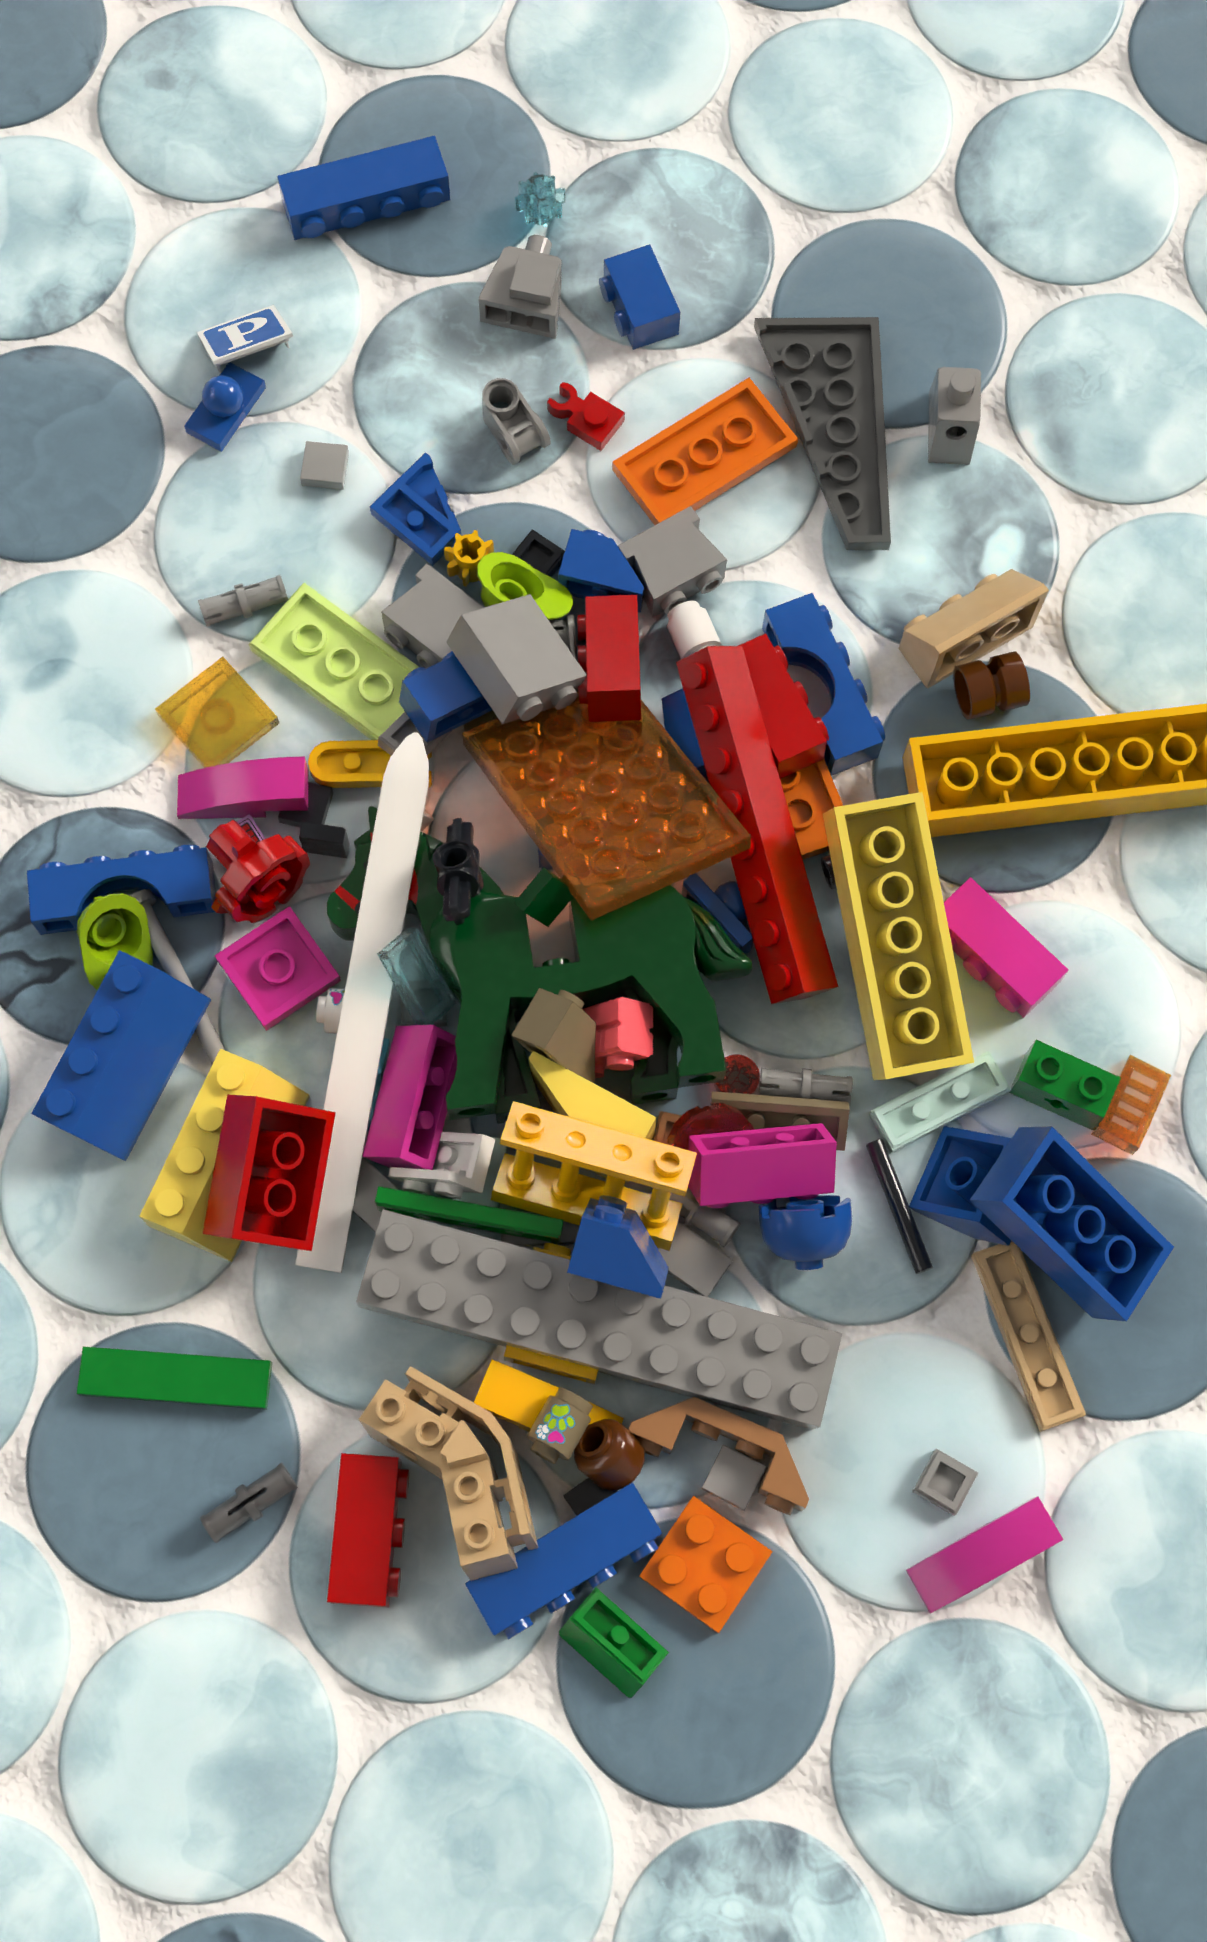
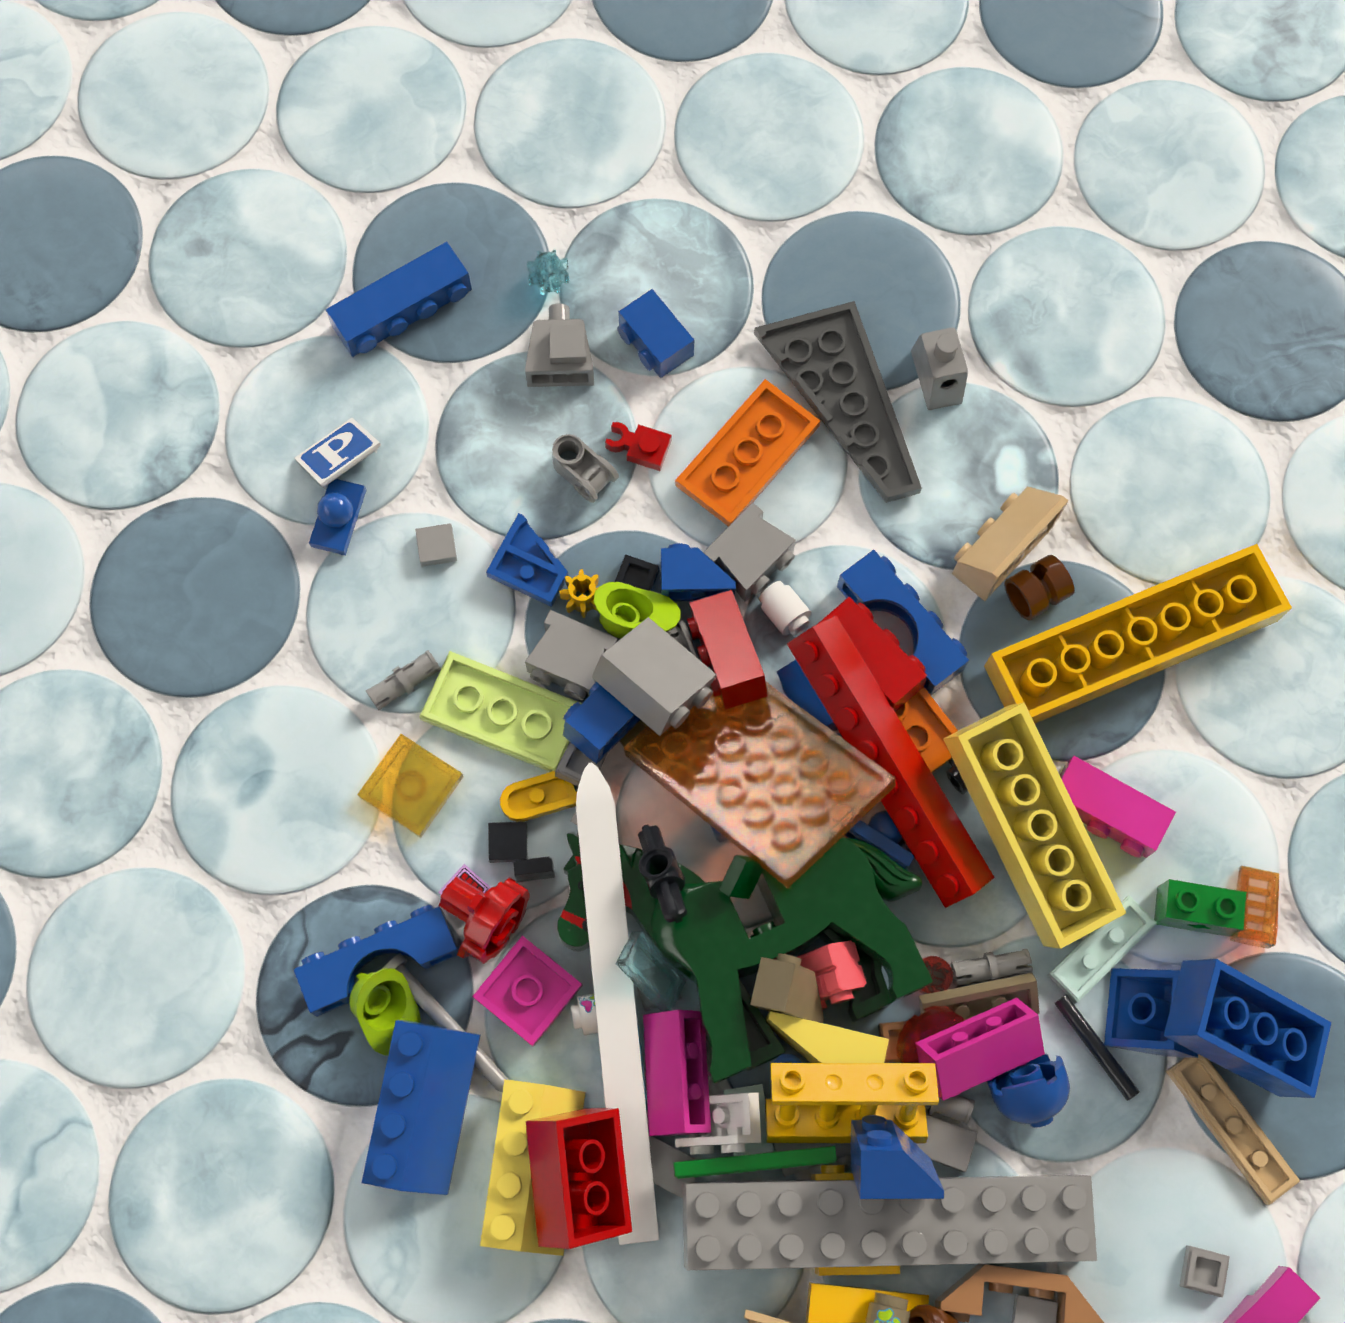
camera: 15 degrees left, 0 degrees up
dark pink slope [177,756,309,819] -> none

